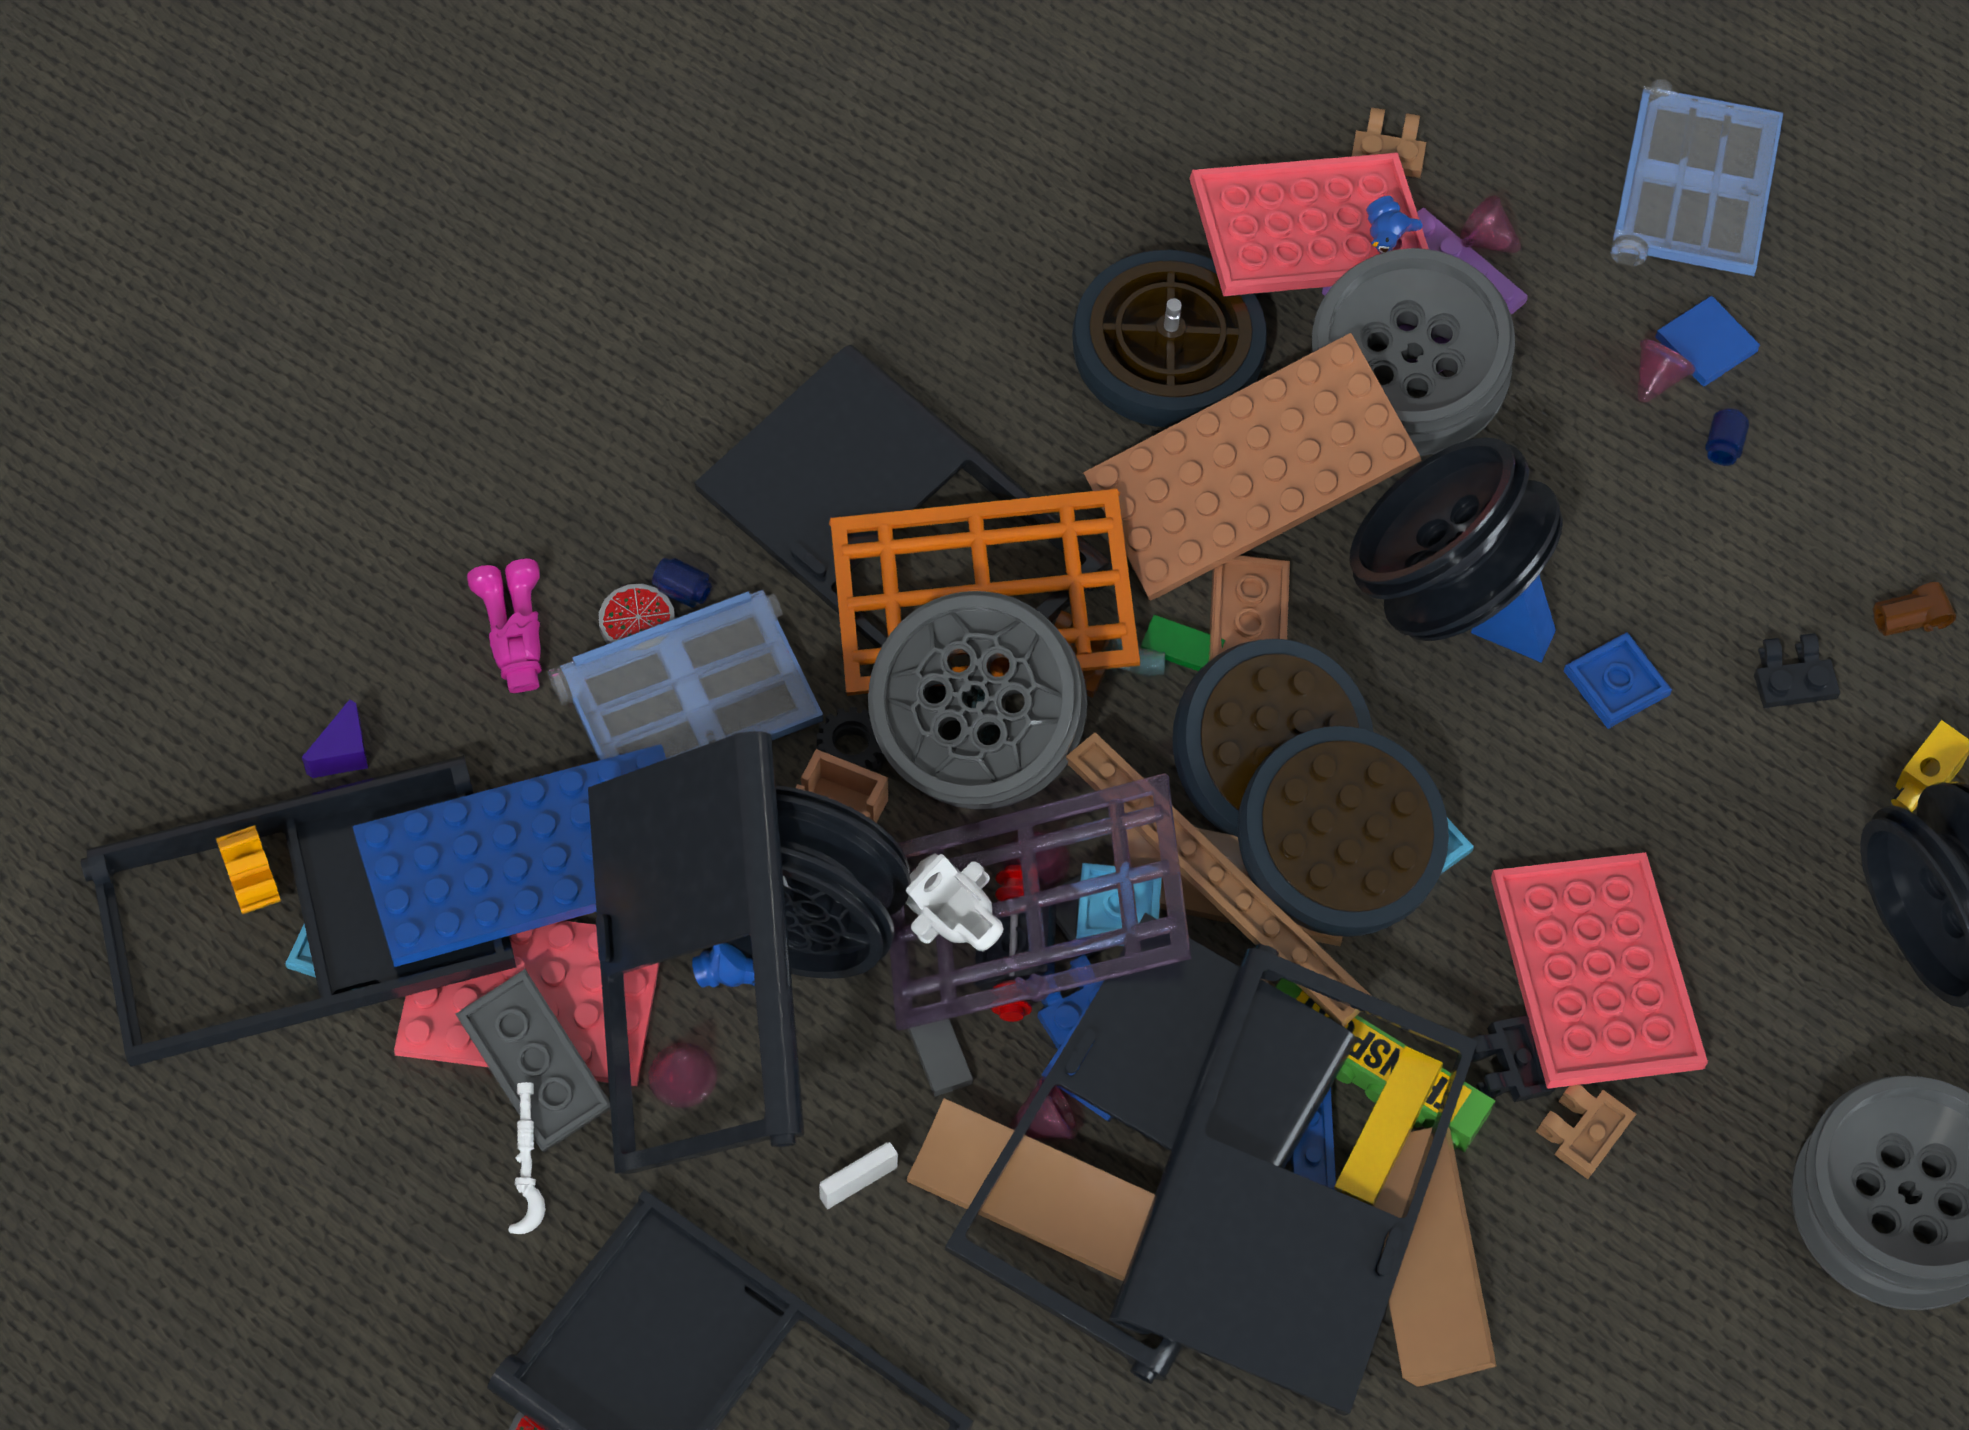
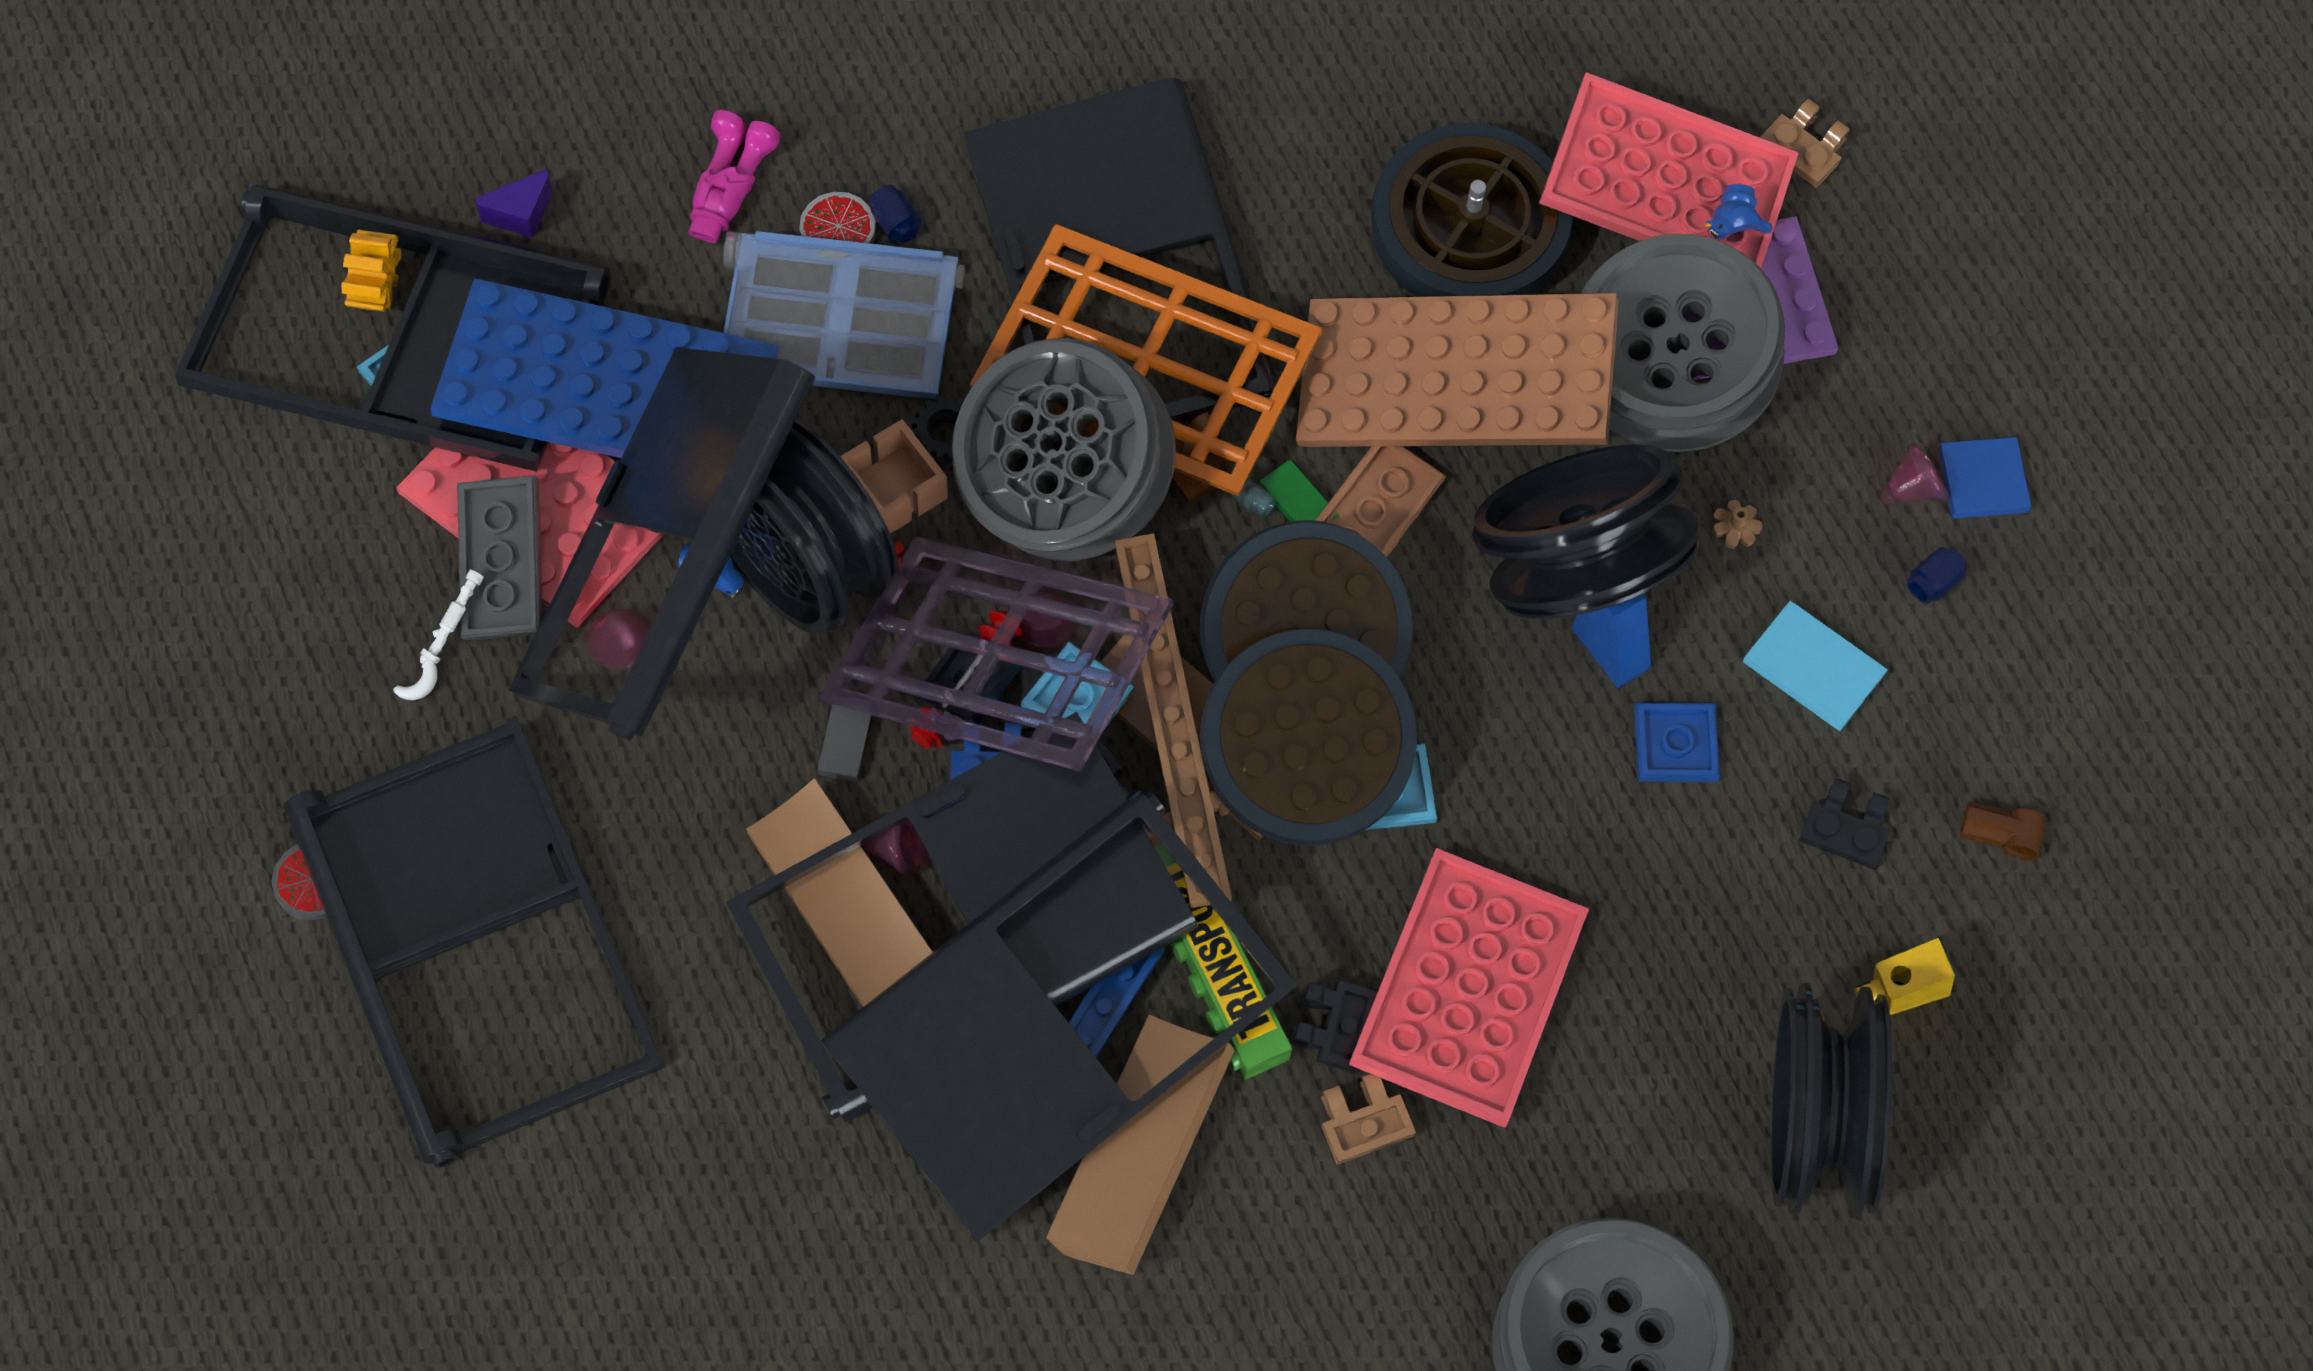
camera: 30 degrees right, 5 degrees up
white tile [819,1142,898,1210] -> none
white piece [906,853,1003,951] -> none
yellow tile [1334,1046,1443,1207] -> none
clear pink hat [1459,195,1521,253] -> none
clear door [1611,79,1783,276] -> none
none -> medium nougat plant [1712,500,1762,549]
none -> medium azure tile [1743,600,1888,731]

